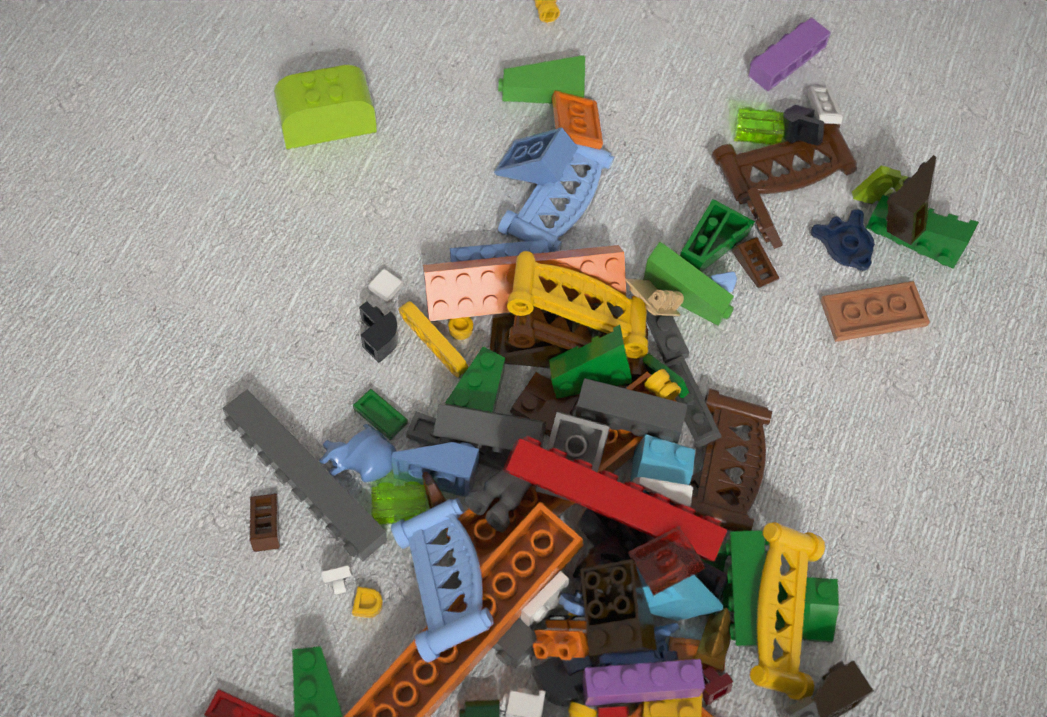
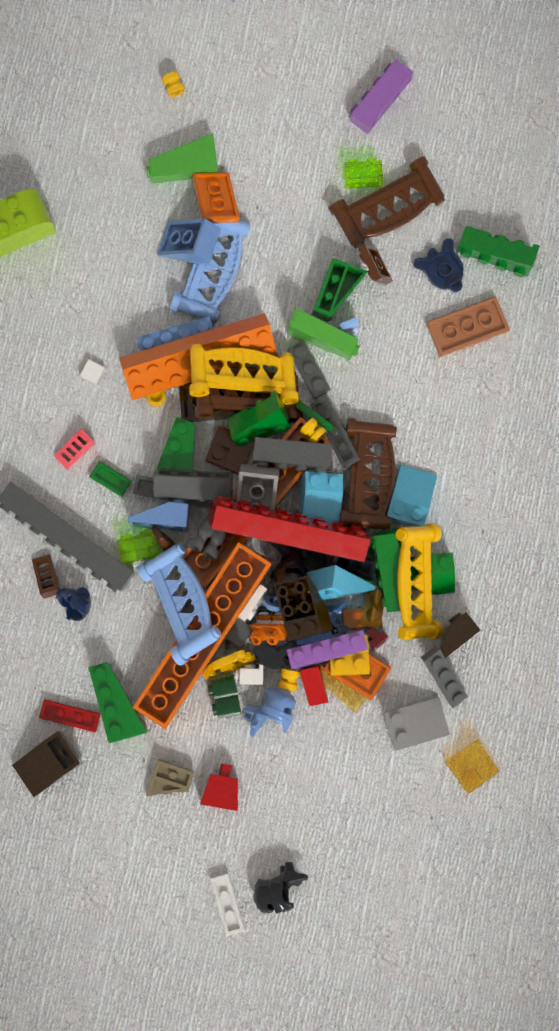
camera: 10 degrees left, 20 degrees up
medium blue piece [319,424,397,482] -> none
white tile [321,565,351,594] -> none
yellow tile [352,586,383,618] -> none
black brick [359,301,398,363] -> none
yellow beam [398,301,469,378] -> none
tan hinge [625,278,684,316] -> none
clear red tile [628,526,705,596] -> none
white slope [633,477,693,507] -> none
reddish brown slope [732,237,779,289] -> none
black brick [783,104,824,146] -> none
white tile [807,87,843,124] -> none
lime plate [852,165,908,204] -> none
dark brown slope [886,155,936,245] -> none
none -> coral slope [54,429,95,470]
none -> dark blue hair [56,587,91,621]
none -> yellow tile [202,650,257,679]
none -> medium azure slope [386,465,437,527]

